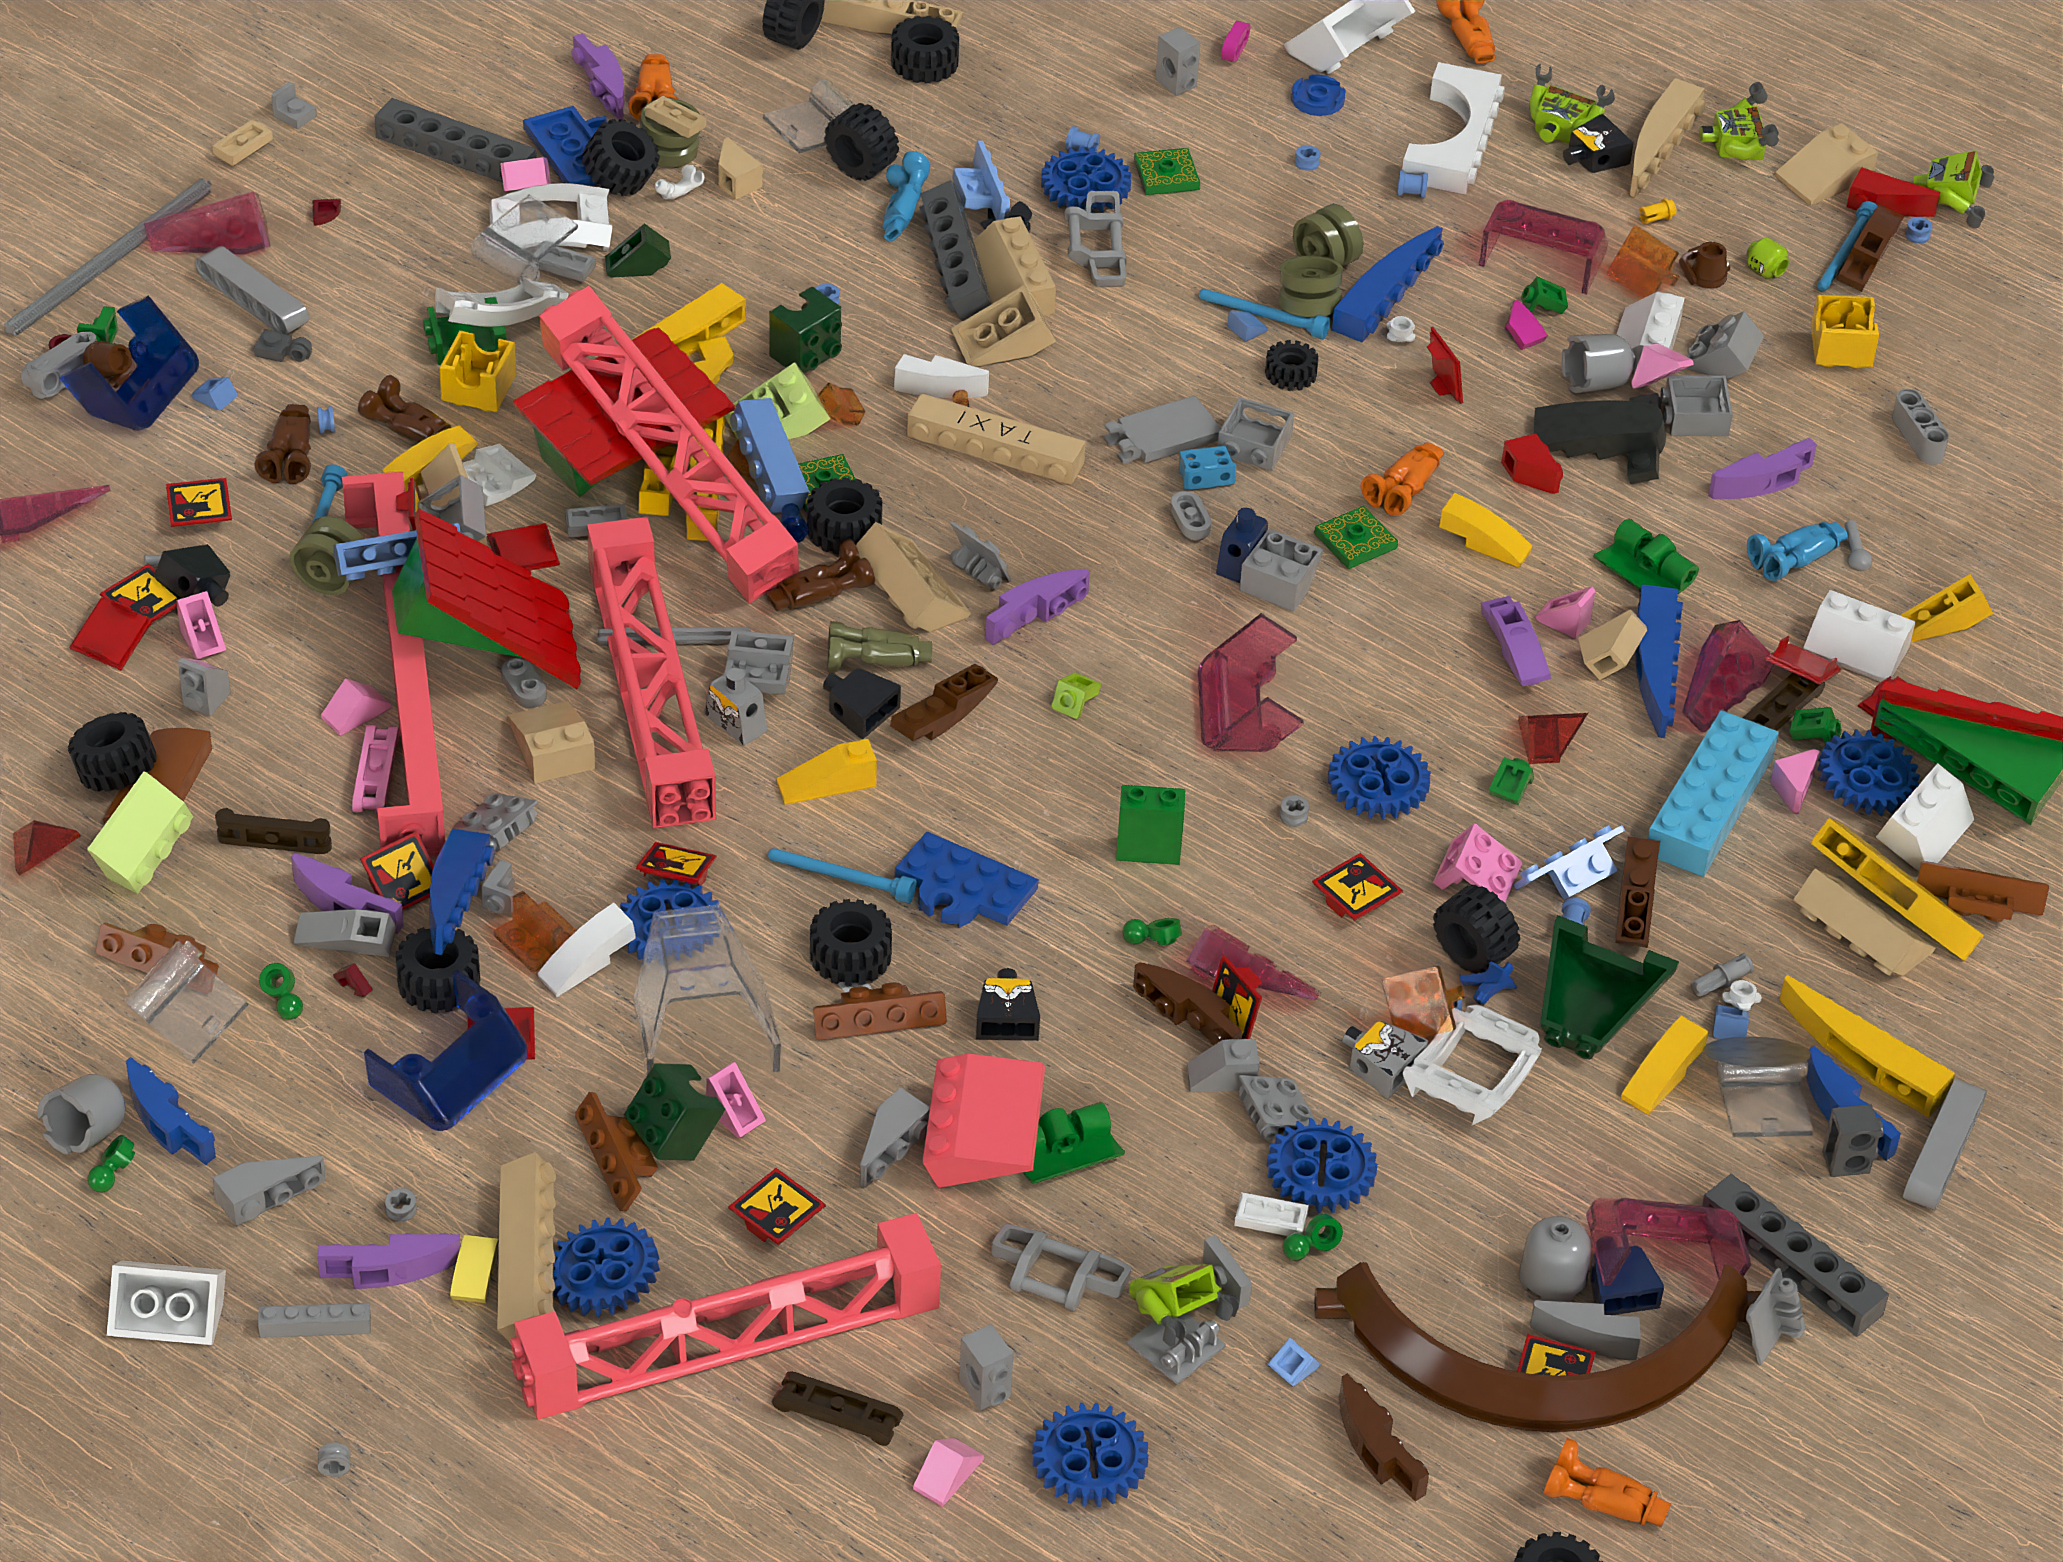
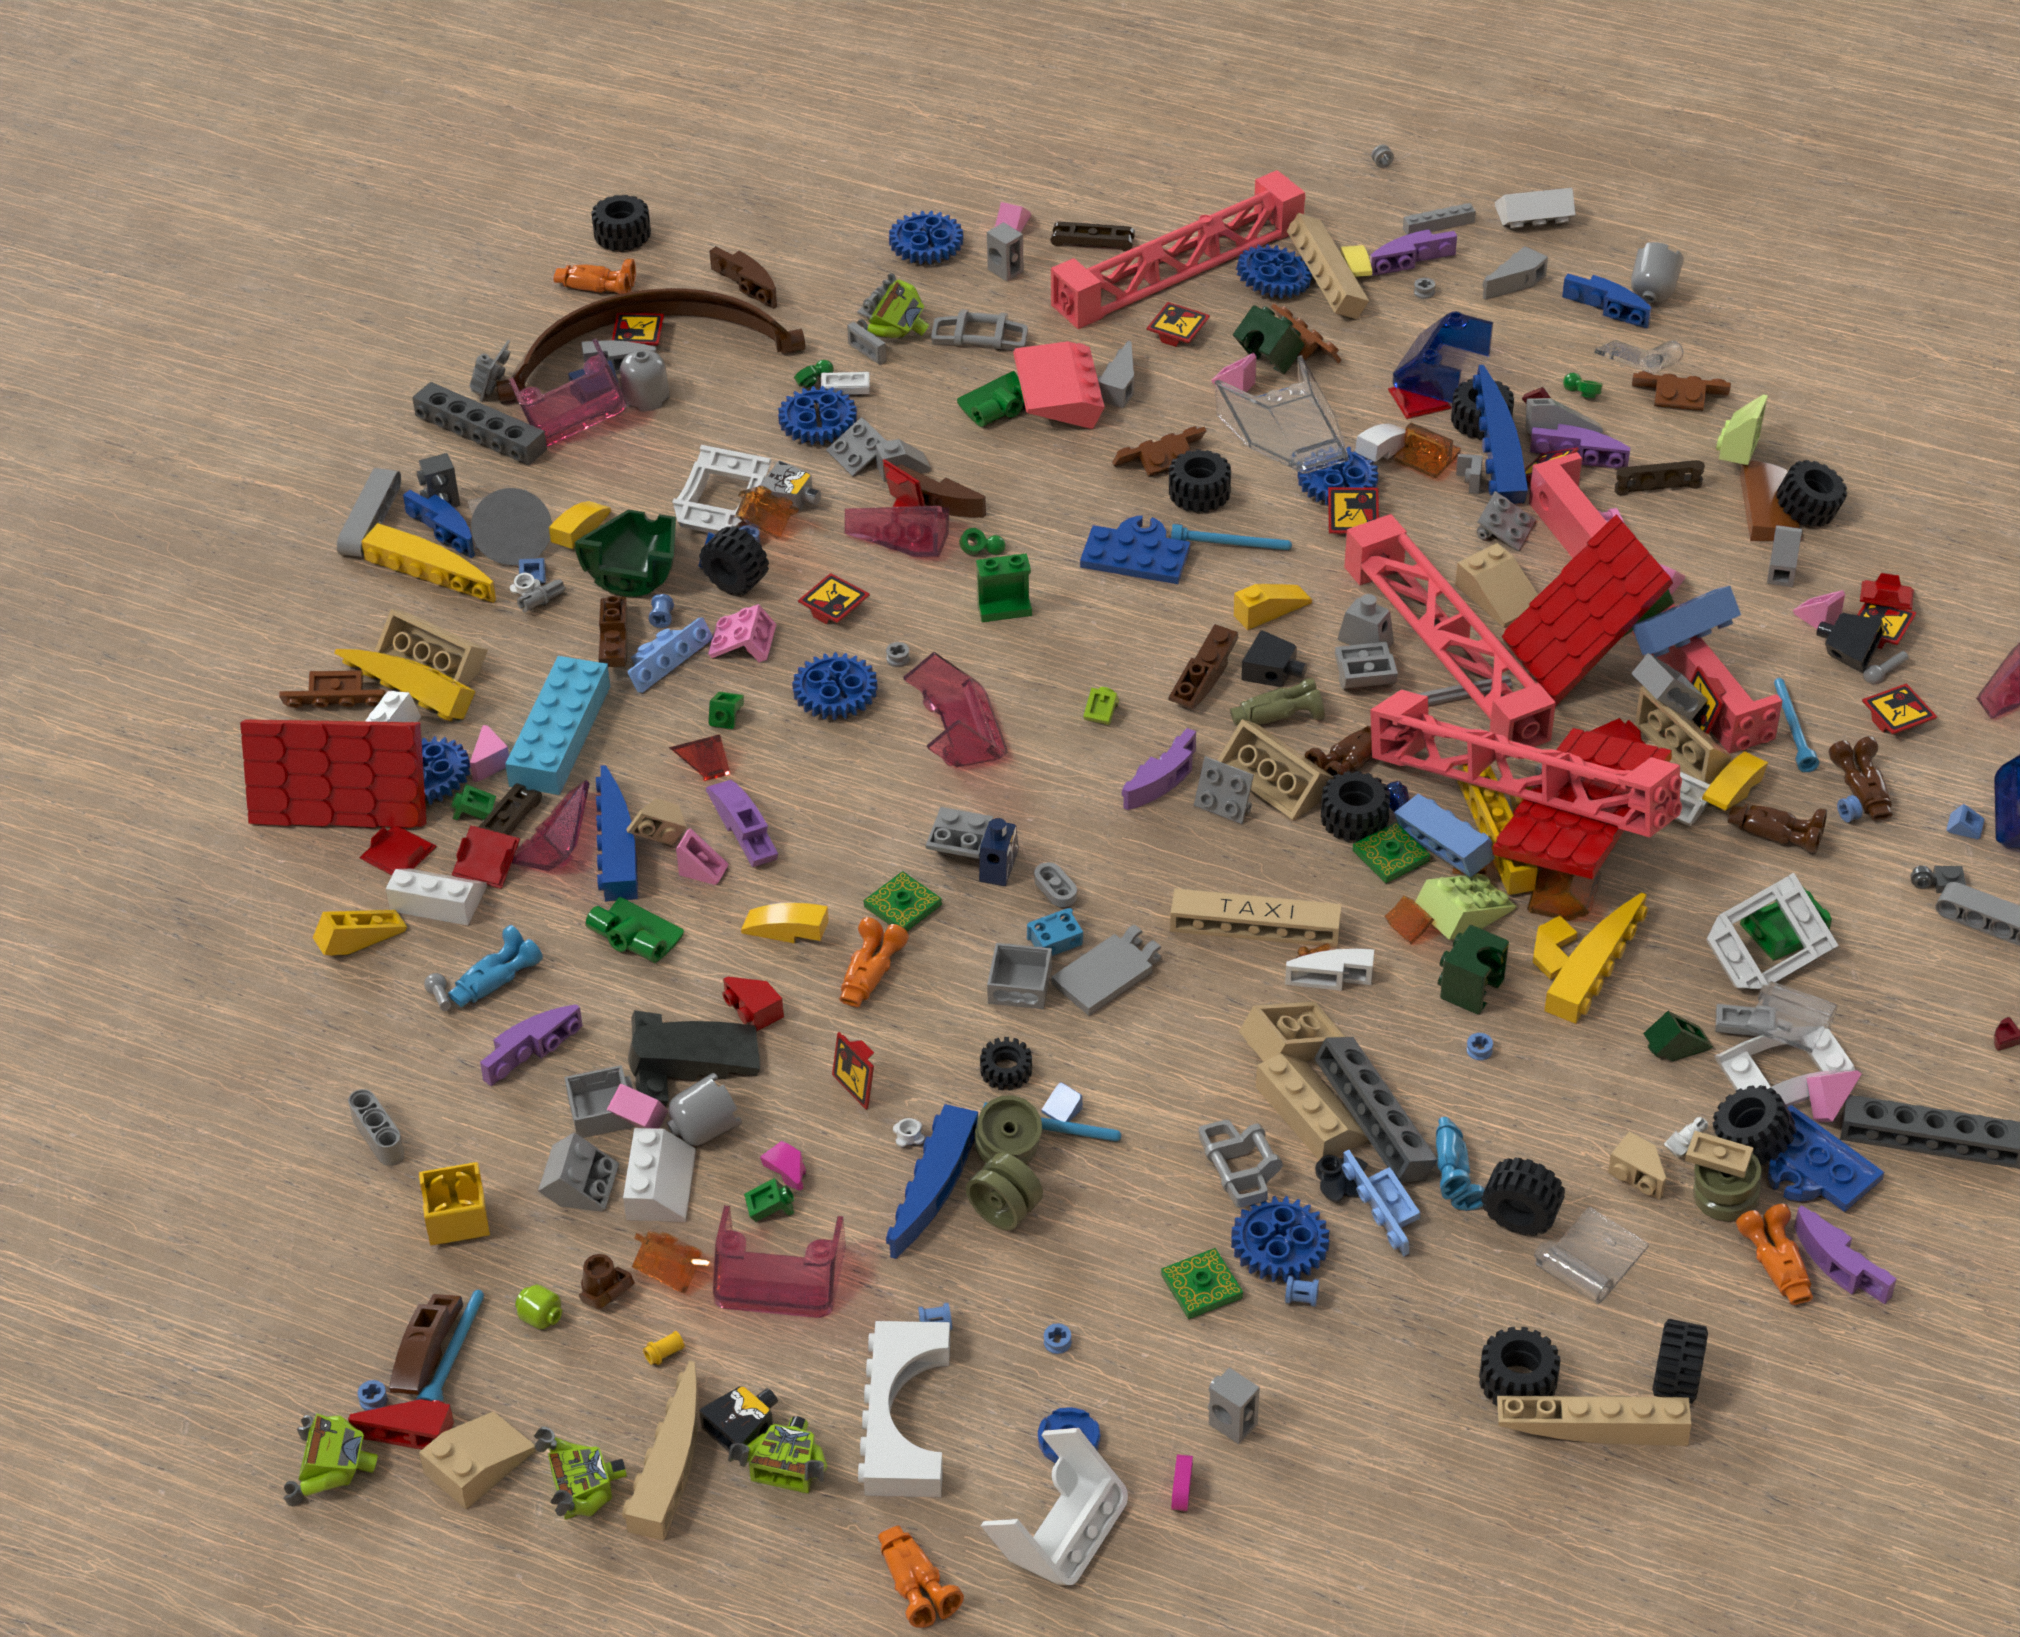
camera: 170 degrees right, 0 degrees up
clear red slope [13,820,81,876] -> none
green plate [87,1134,135,1193] -> none
olive wheel [290,516,365,595] -> none
yellow piece [439,331,516,412] -> none
black torso [976,968,1040,1041] -> none
light blue slope [1267,1338,1321,1387] -> none

